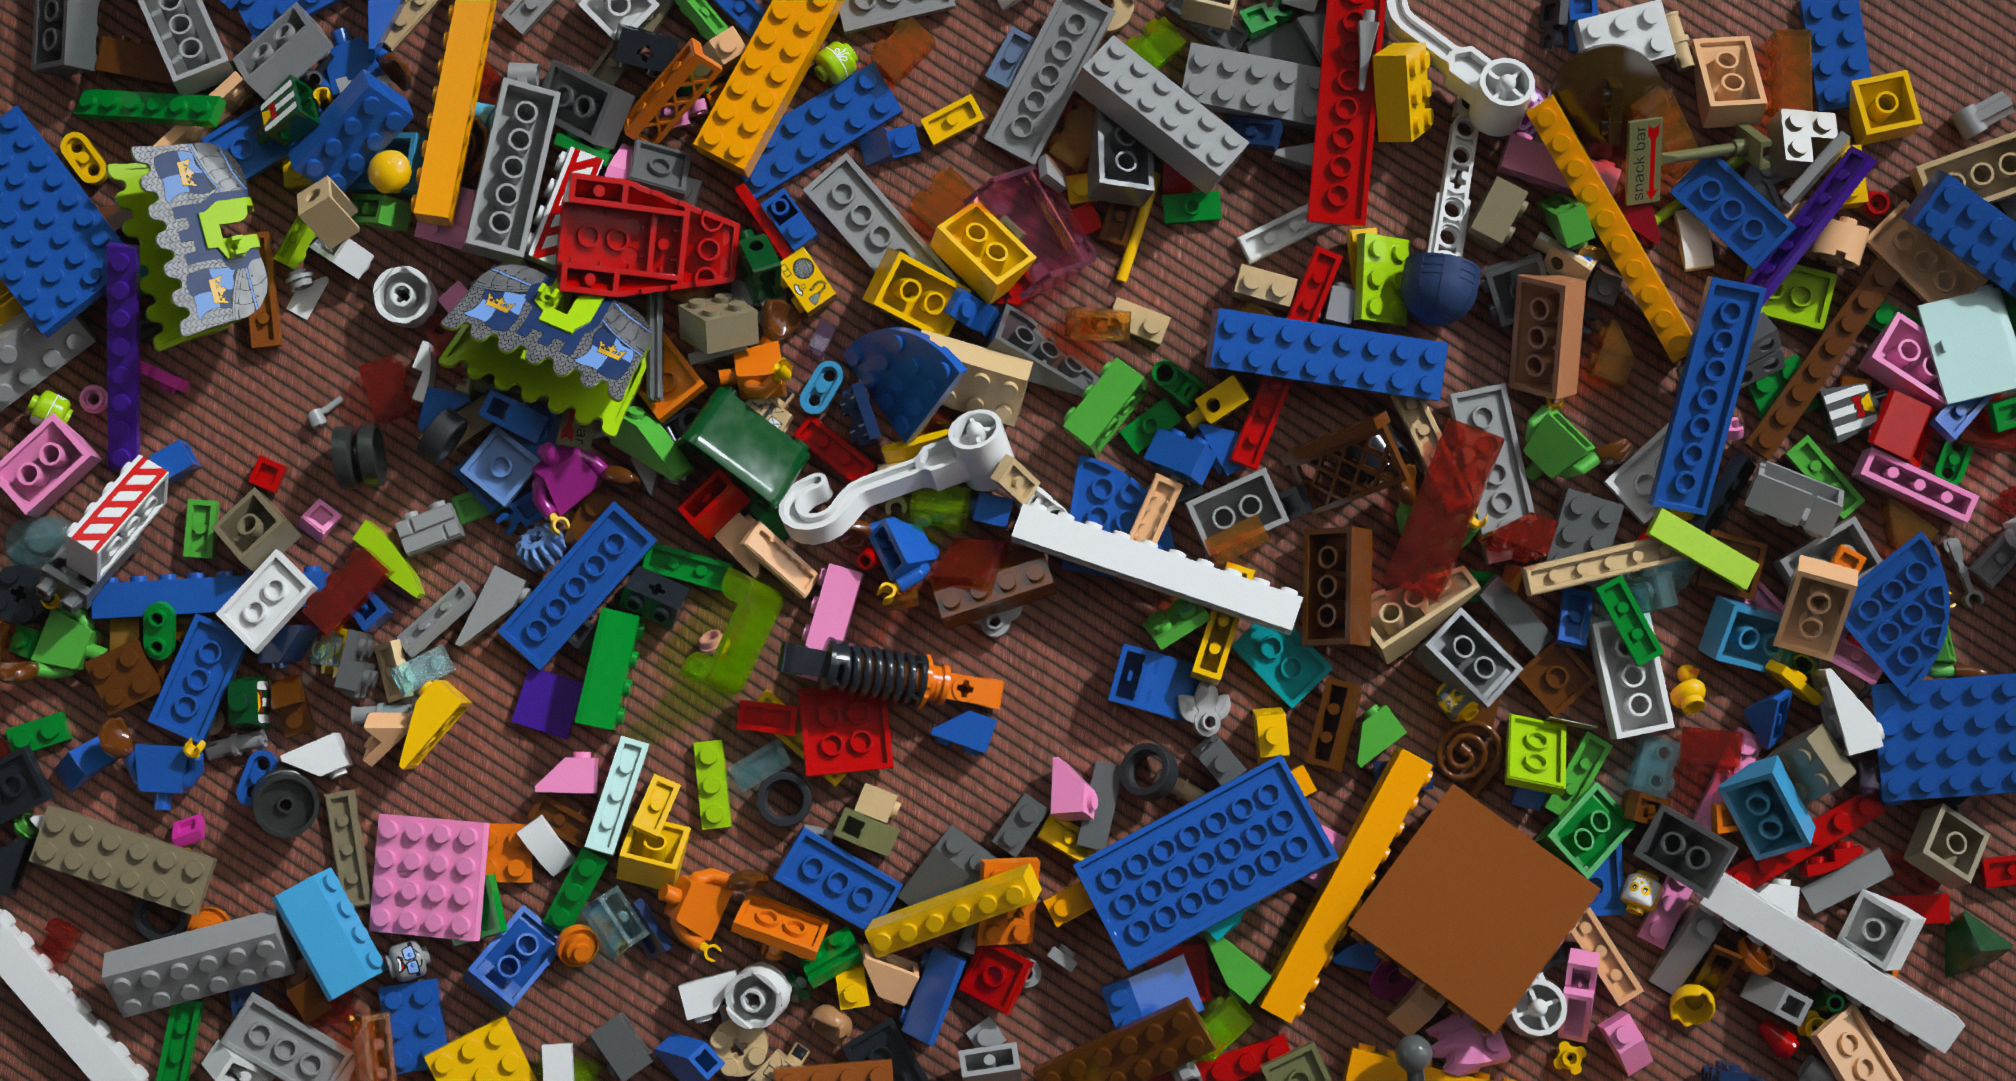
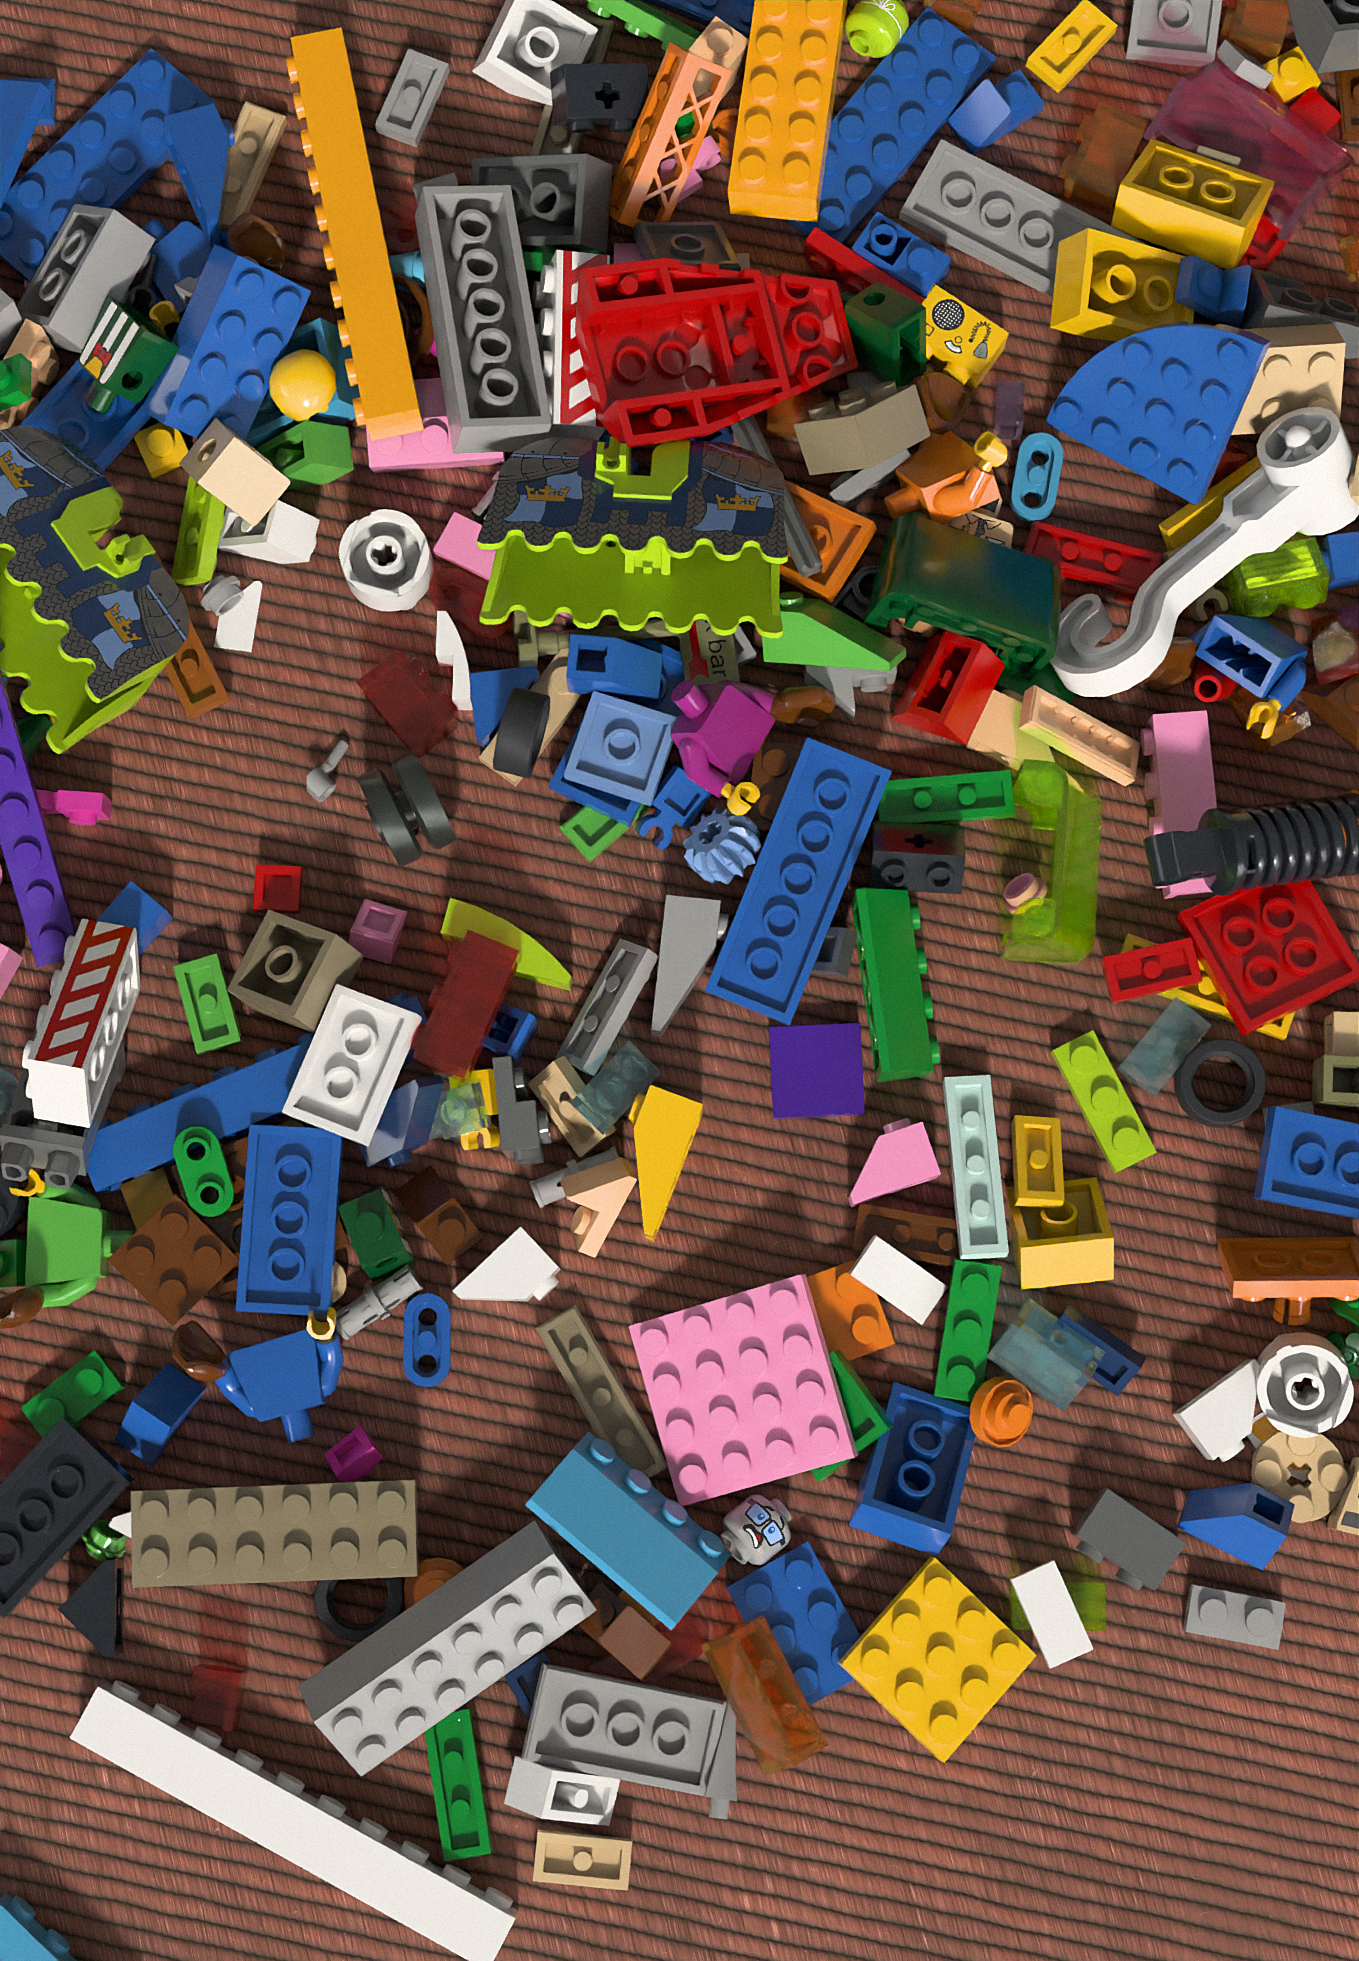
camera: 20 degrees left, 5 degrees down
pearl dark grey wheel [251,767,319,838] -> none
light grey brick [395,500,466,557] -> none
orange torso [658,868,769,962] -> none
dark blue plate [839,381,884,449] -> none

